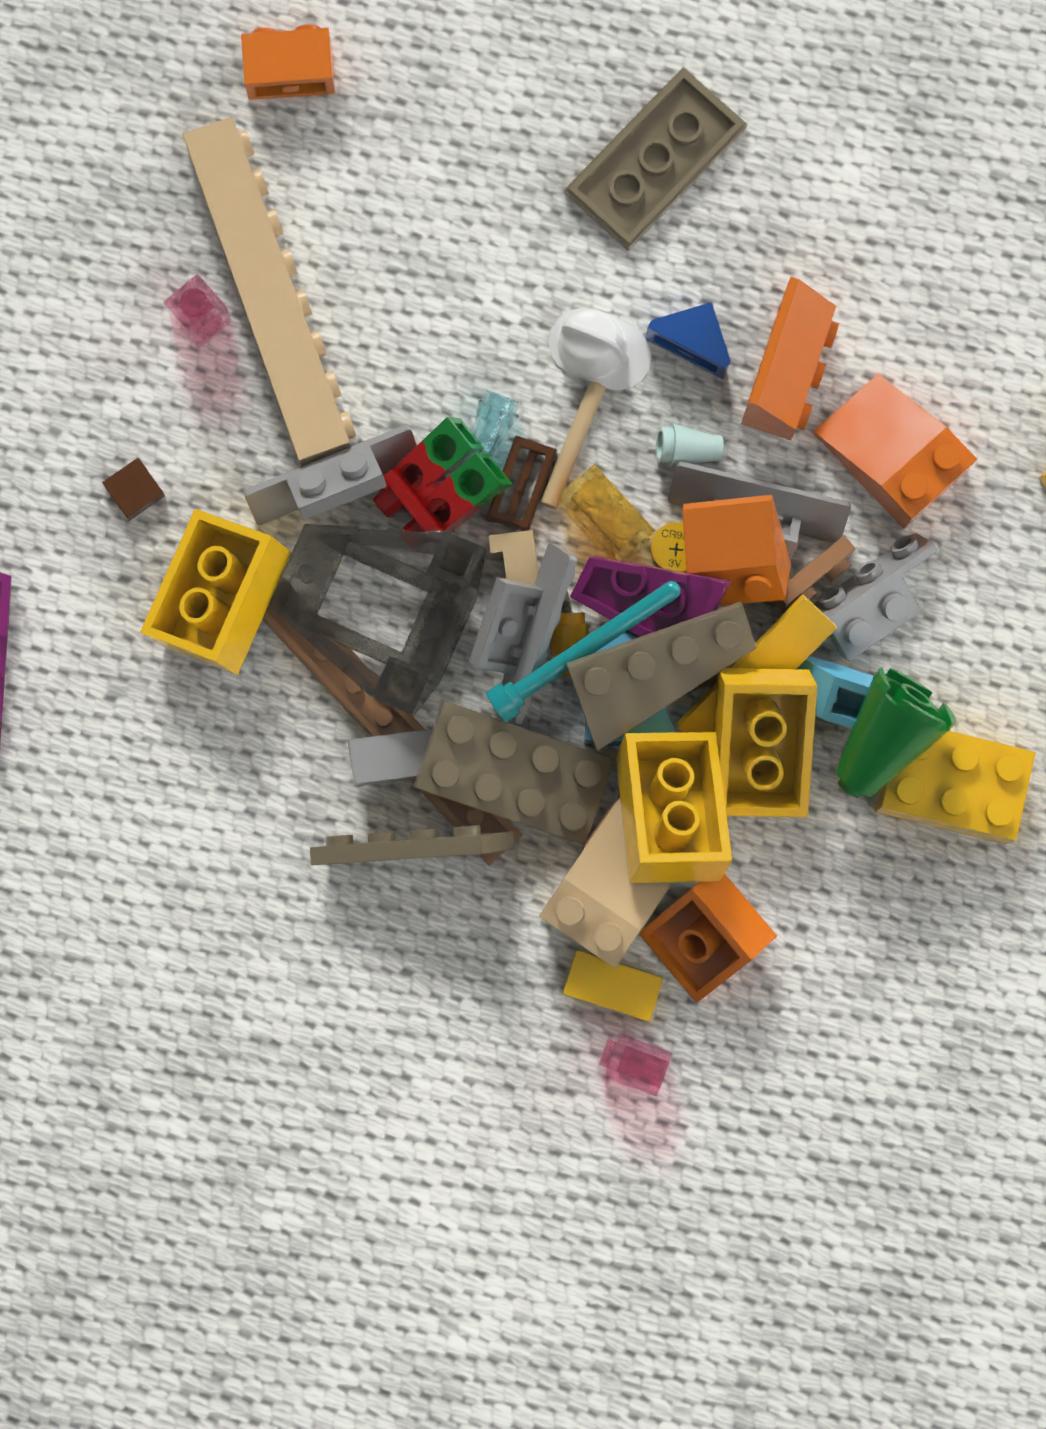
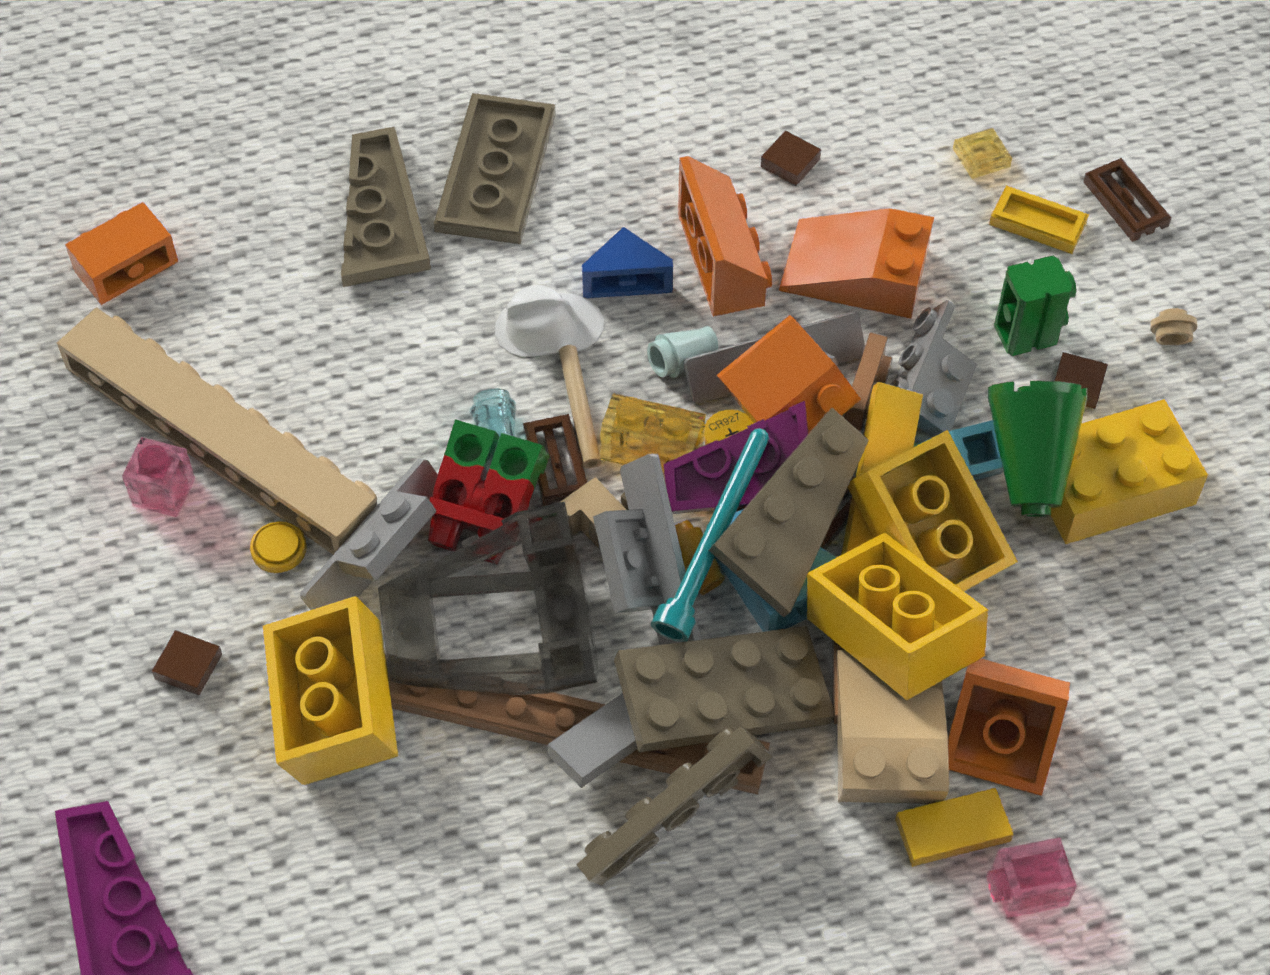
camera: 30 degrees left, 25 degrees down
none -> yellow piece [250,521,307,573]
none -> dark tan wing [341,126,431,287]
none -> reddish brown tile [760,130,821,186]
none -> green brick [994,255,1077,356]
none -> reddish brown tile [1055,352,1108,409]

